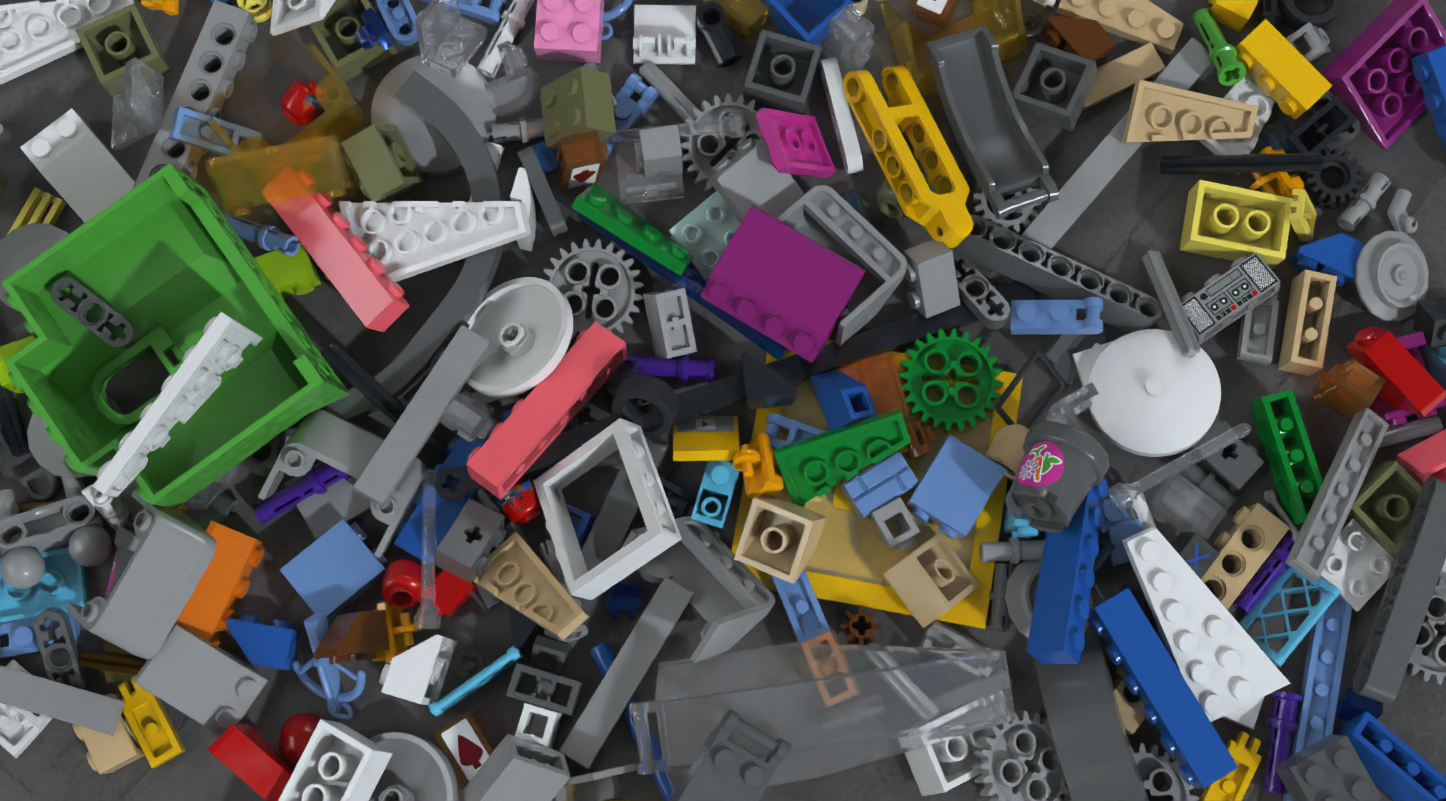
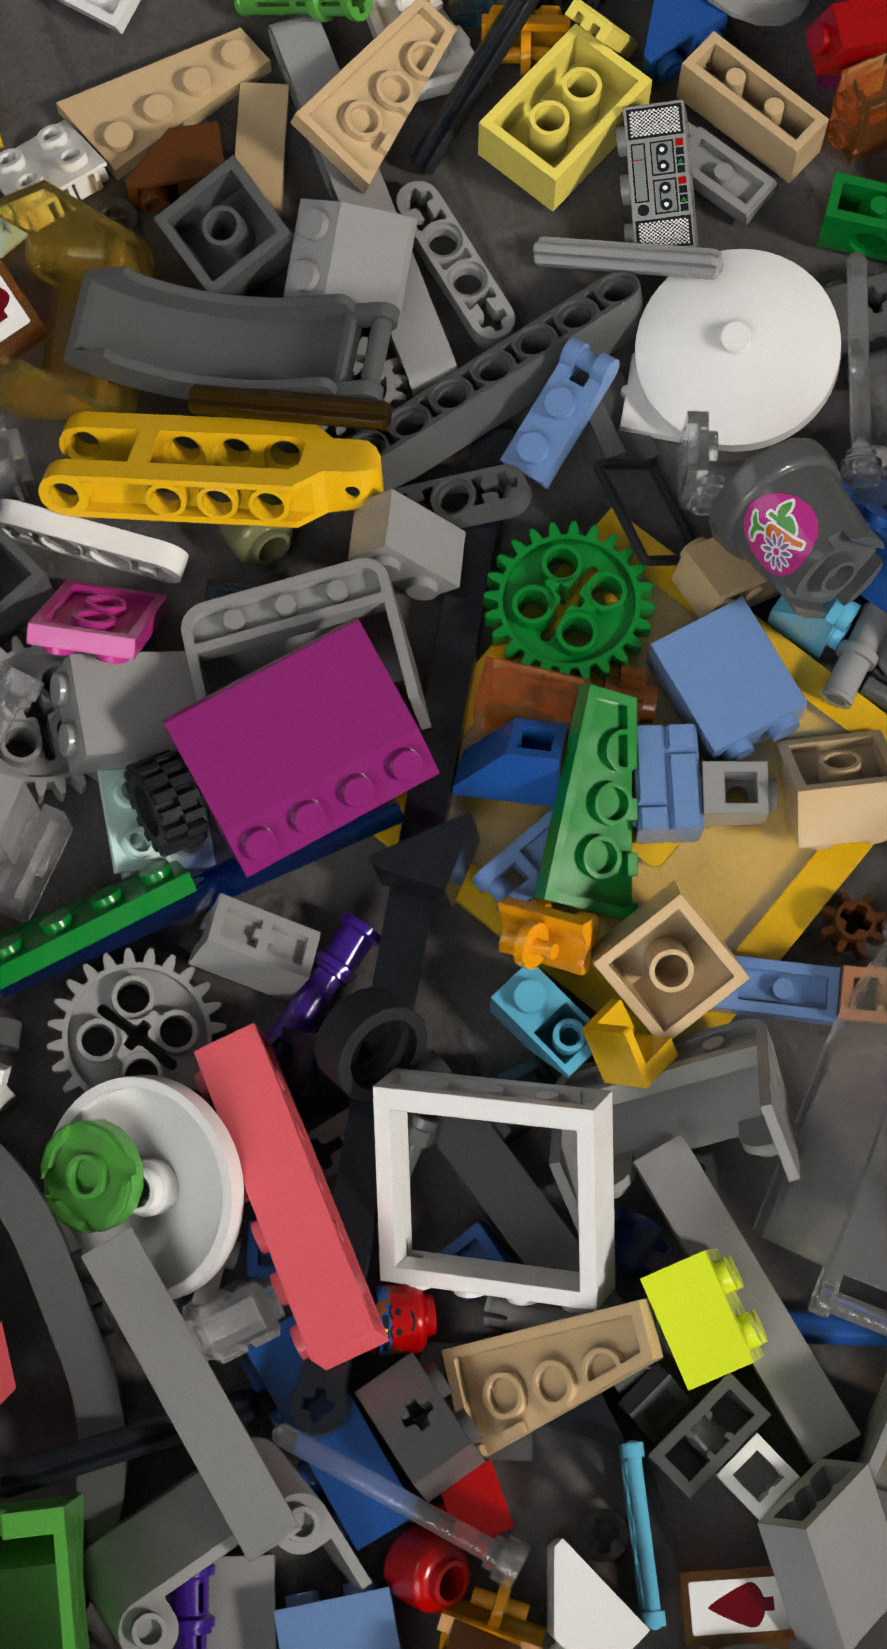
camera: 55 degrees left, 5 degrees down
yellow tile [673,416,740,461] -> none
none -> bright green tile [40,1119,144,1233]
none -> black tyre [125,750,208,857]
none -> dark brown axle [188,384,392,431]
none -> light grey slope [283,198,418,321]
none -> light grey beam [396,181,515,350]
none -> yellow panel [582,999,678,1089]
none -> neon yellow brick [640,1248,768,1391]

